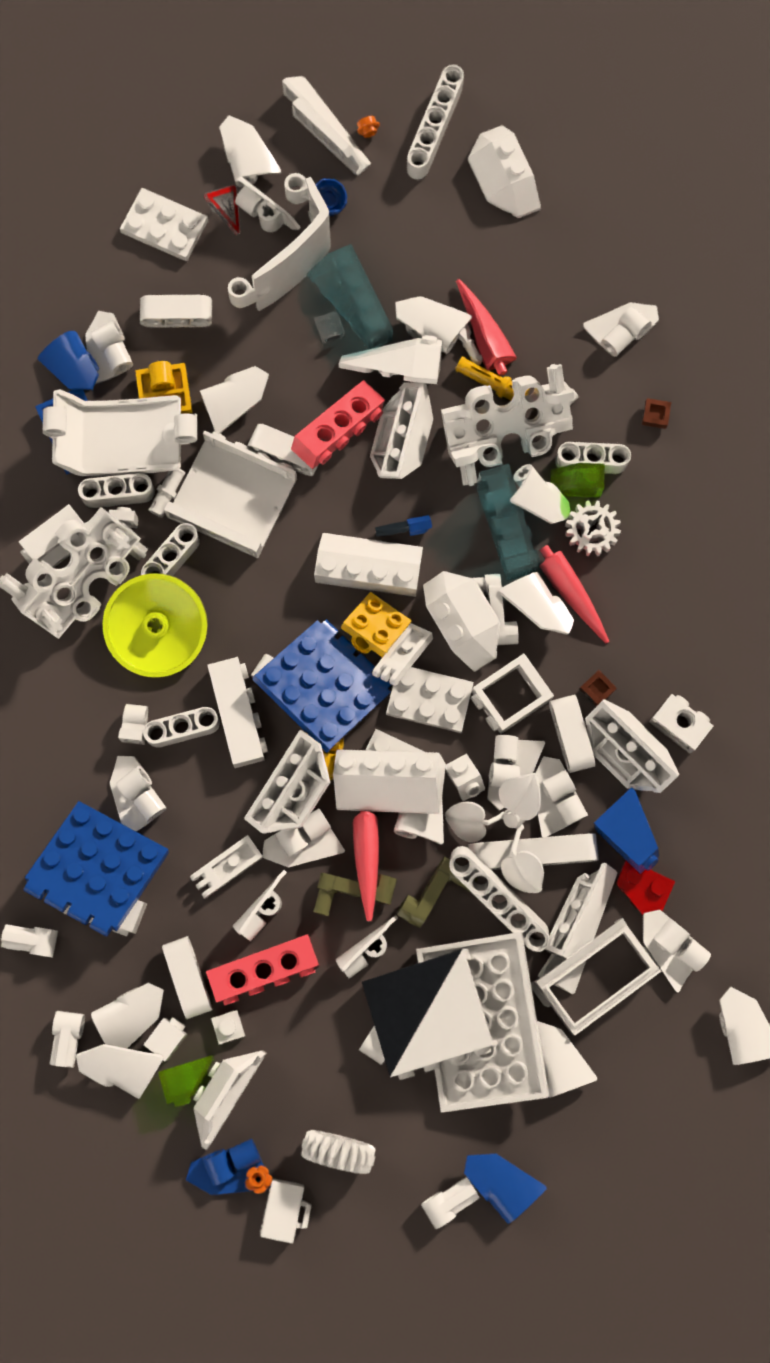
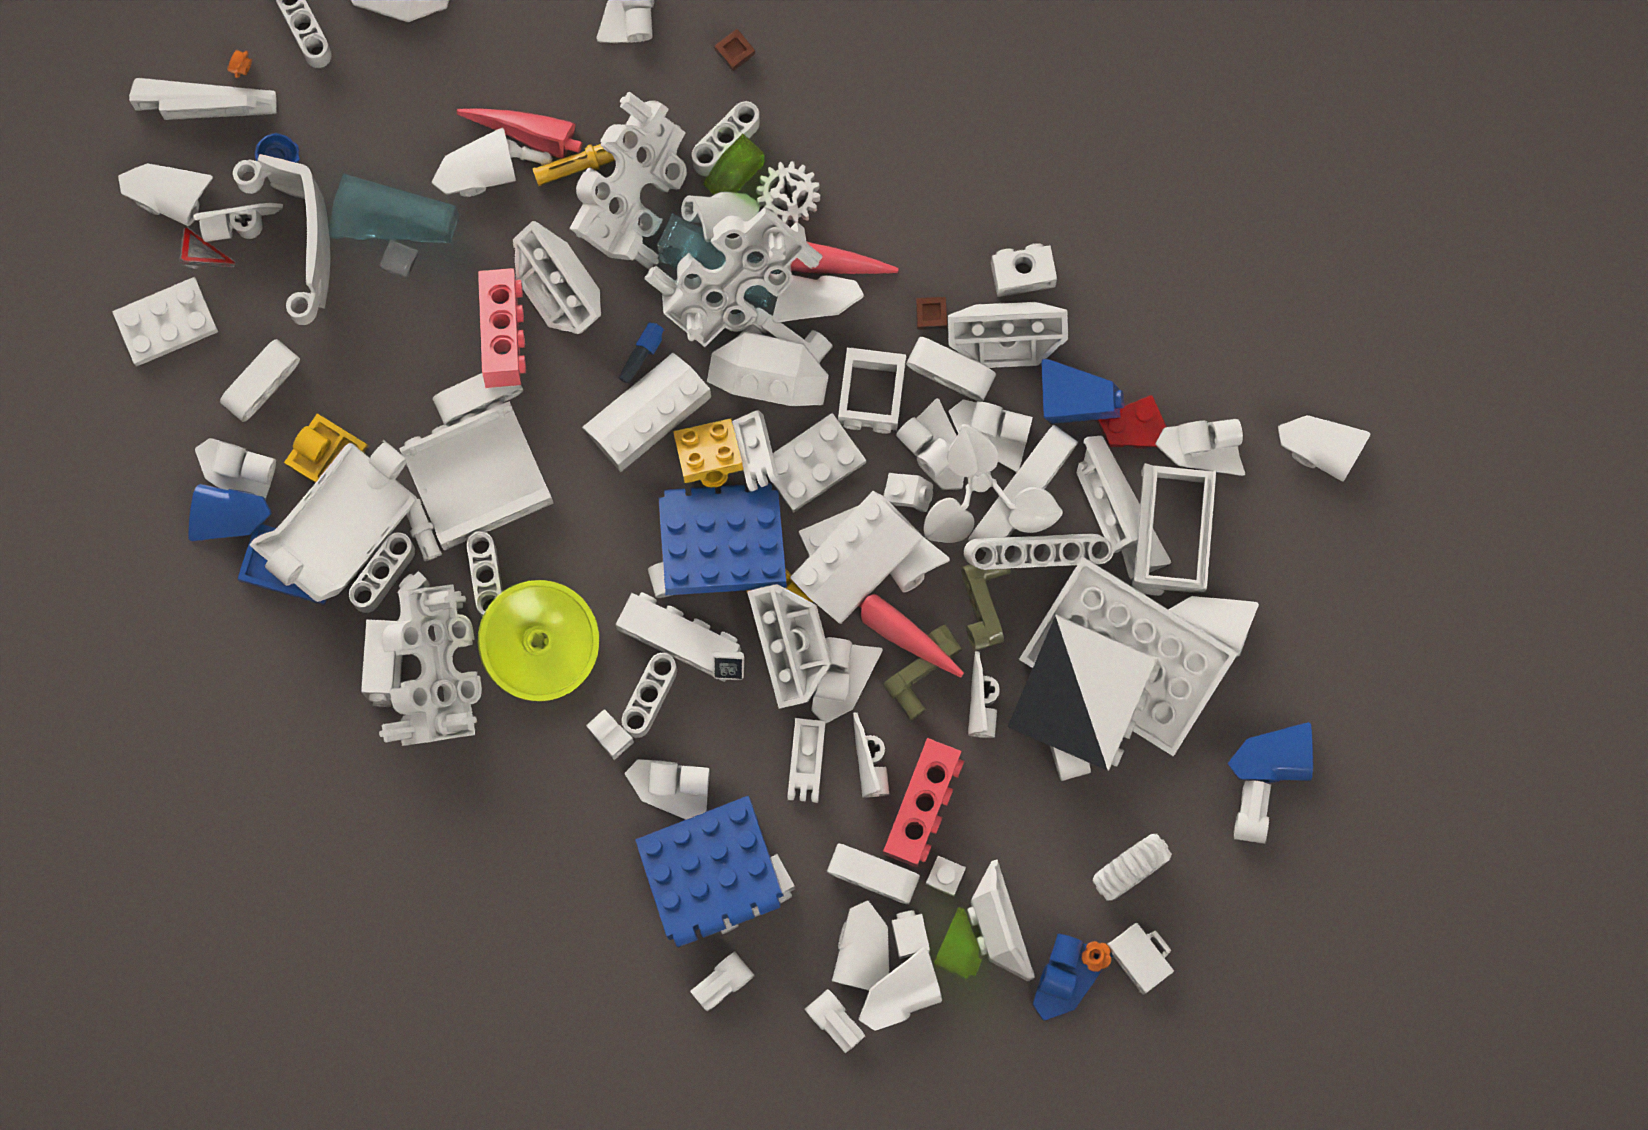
camera: 45 degrees left, 0 degrees up
white panel [200,366,269,433] -> none
white wedge [339,336,442,384] -> none
none -> white gear [645,207,823,347]
none -> slope [713,651,745,680]

